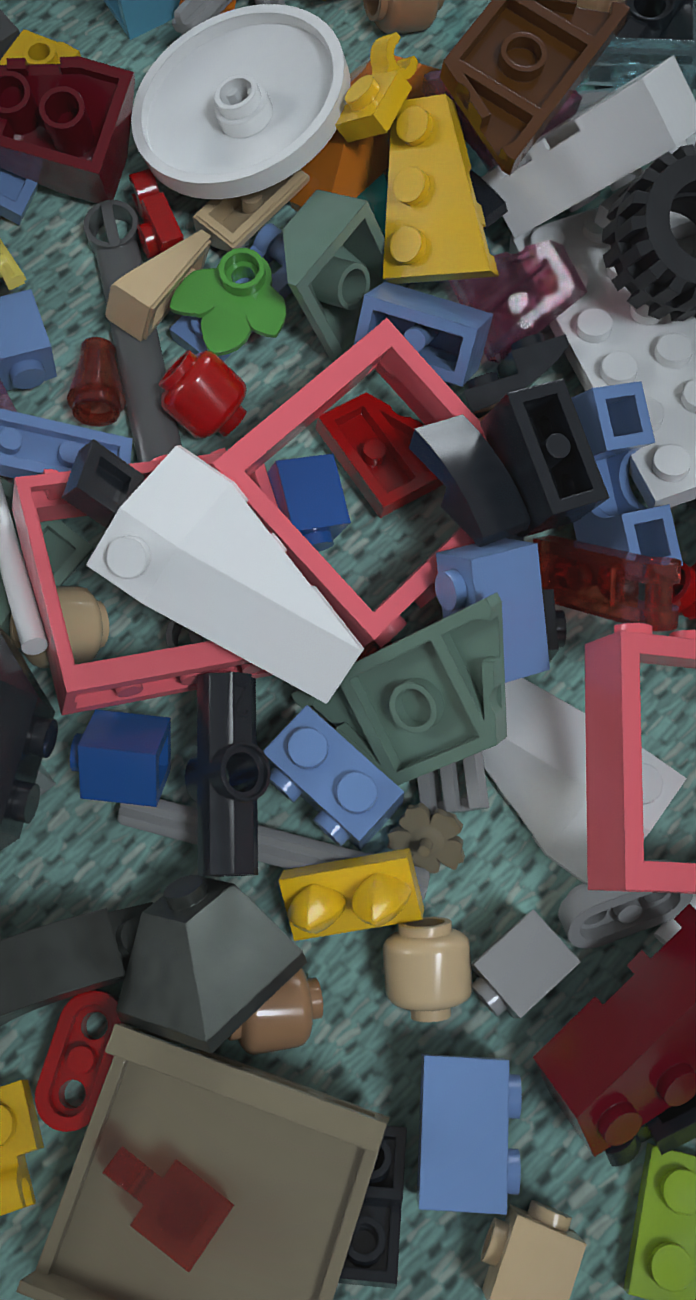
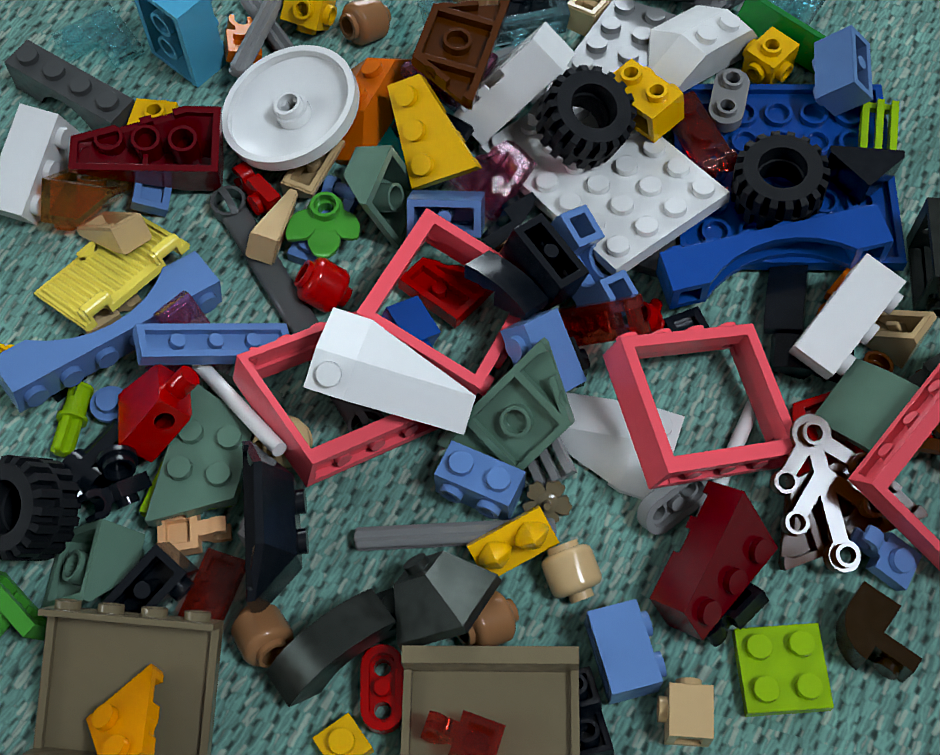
camera: 20 degrees left, 10 degrees down
black plate [62,439,145,528] -> none
clear red cone [67,337,126,427] -> none
blue brick [70,709,171,807] -> none
black piece [184,672,271,877] -> none
yellow plate [335,32,418,142] -> none
light grey brick [471,909,581,1018] -> none

